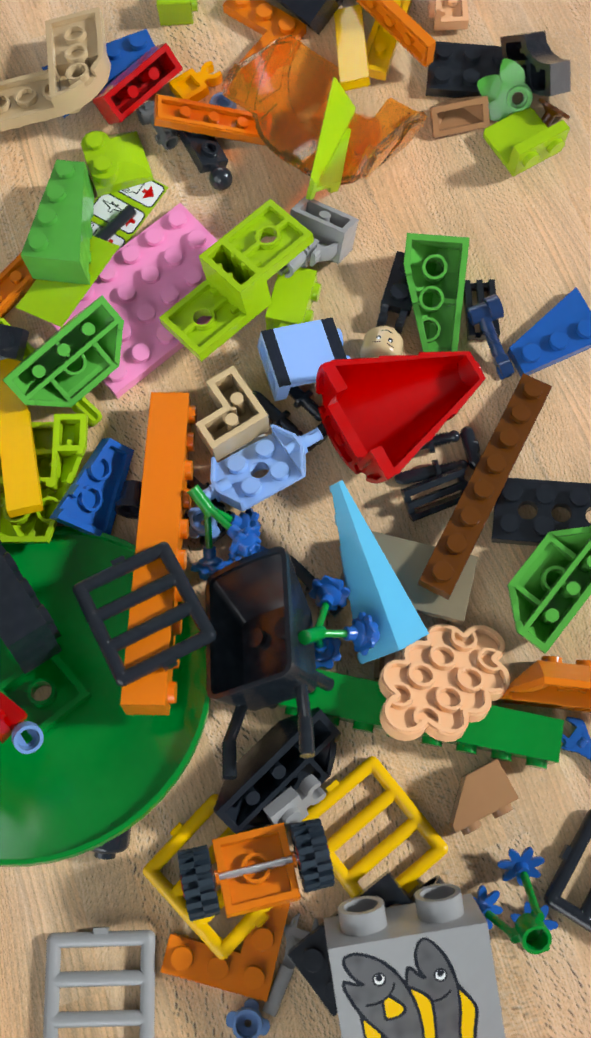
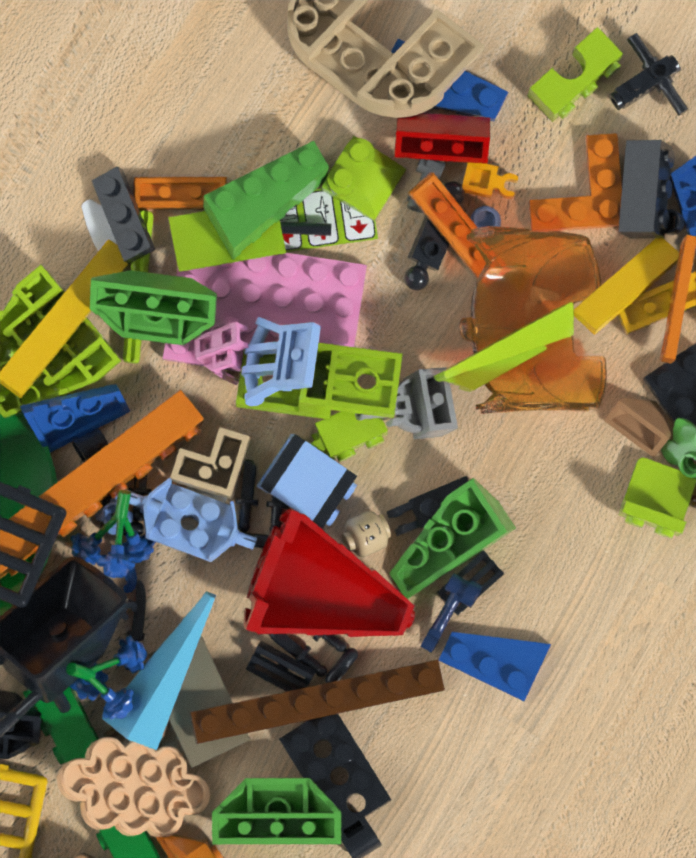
camera: 45 degrees right, 10 degrees up
none -> bright pink piece [195,316,249,385]
none -> light blue plate [241,317,321,406]

